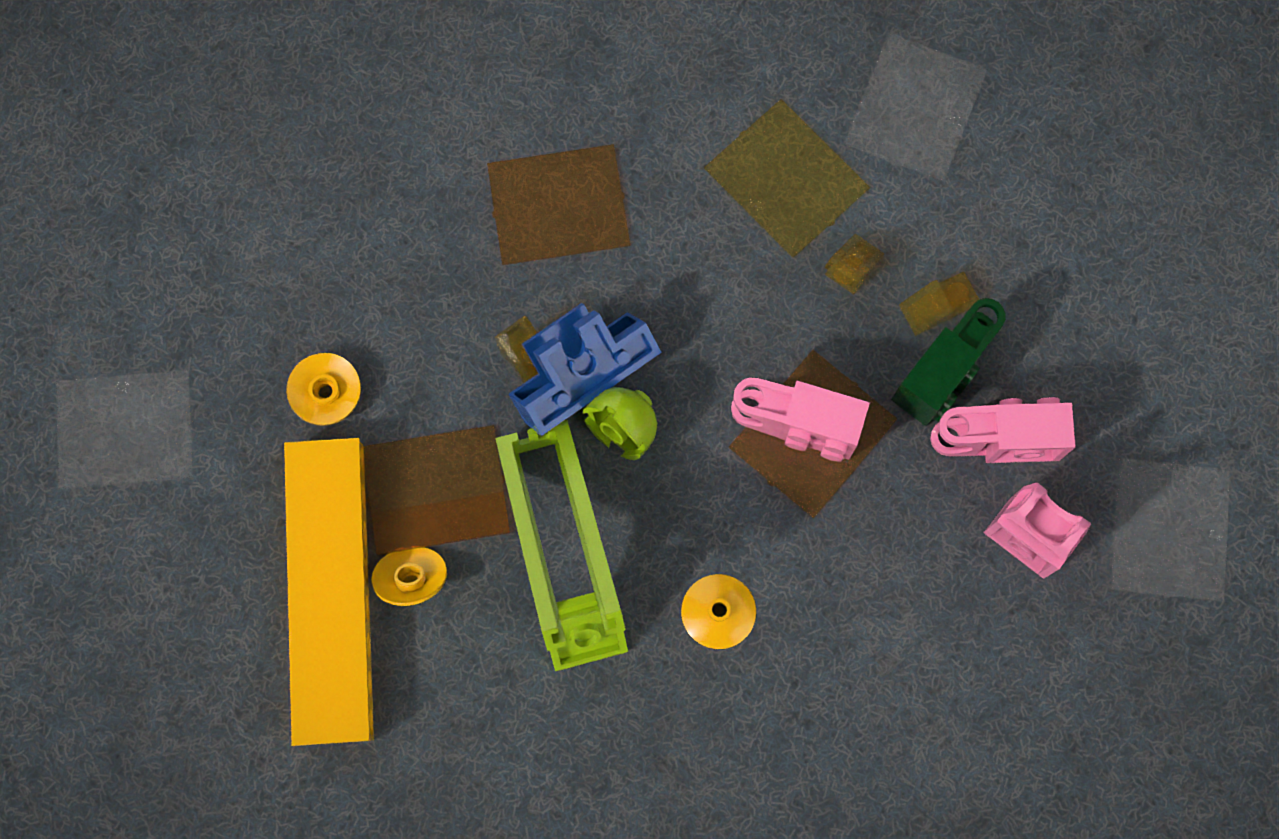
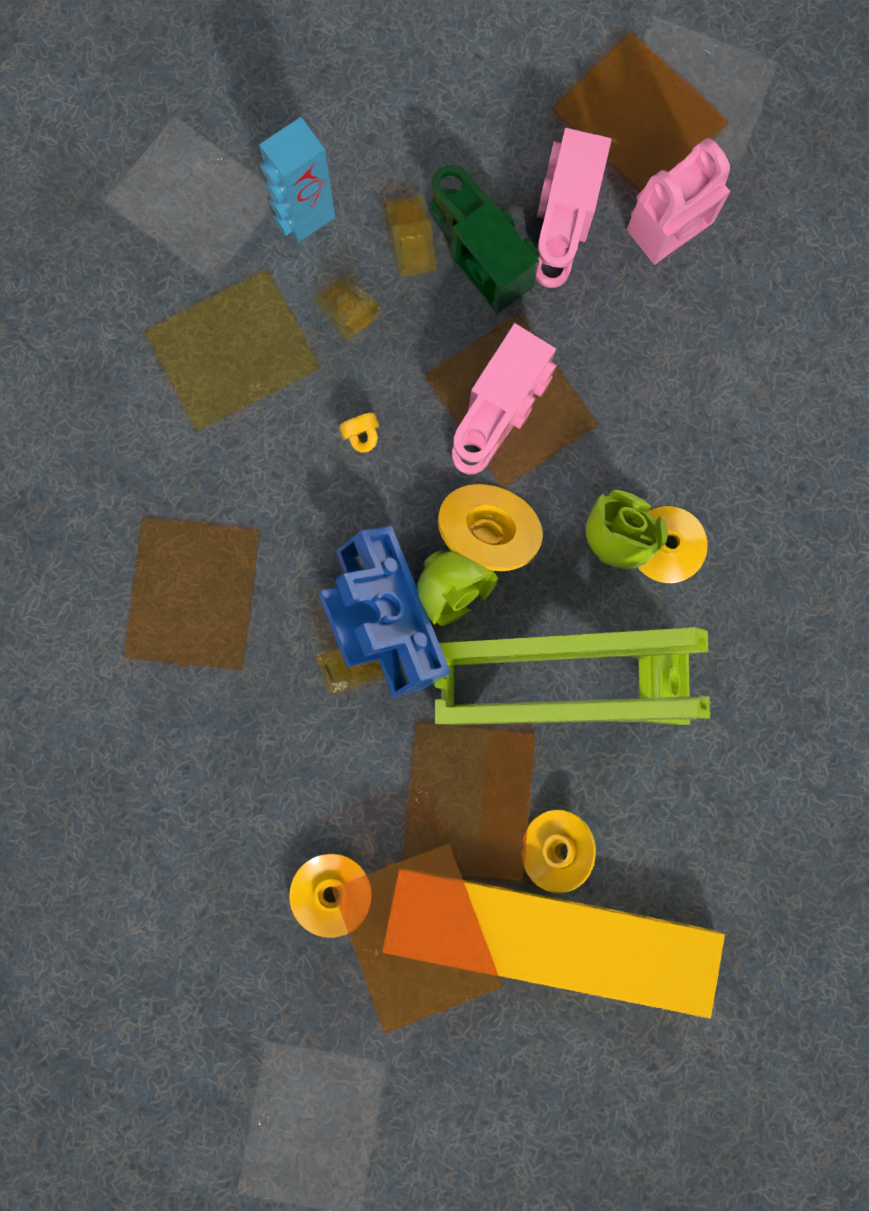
camera: 80 degrees left, 5 degrees up
none -> dark azure brick [259,117,335,243]
none -> clear orange piece [332,843,503,1033]
none -> yellow tile [339,412,380,453]
none -> yellow hat [438,484,543,571]
none -> clear orange piece [552,32,729,192]
none -> lime cylinder [585,490,668,569]

